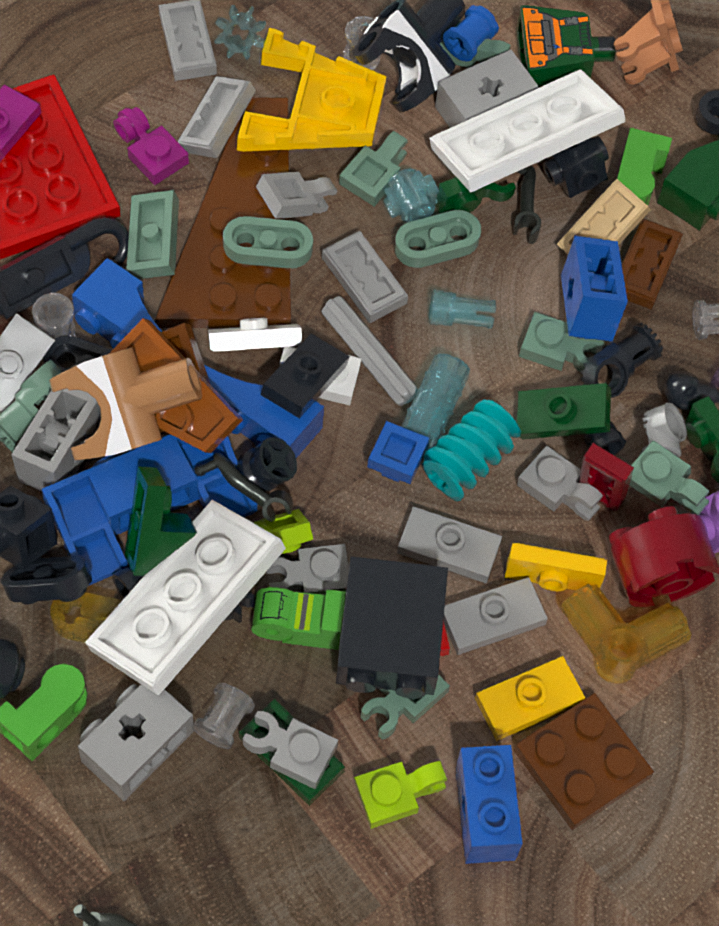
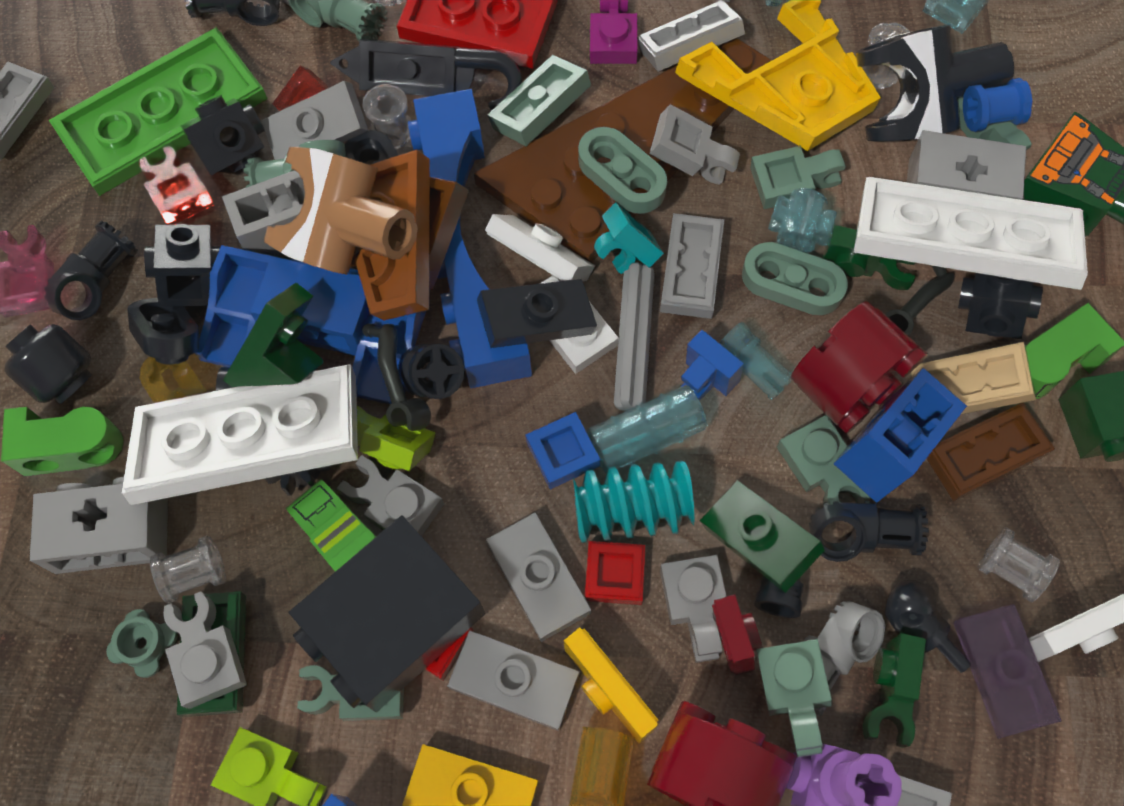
camera: 50 degrees right, 5 degrees up
none -> sand green plate [106,609,177,678]
none -> red tile [585,541,645,605]
none -> teal tile [594,202,664,274]
none -> blue tile [680,330,744,404]
none -> dark red brick [790,301,928,434]

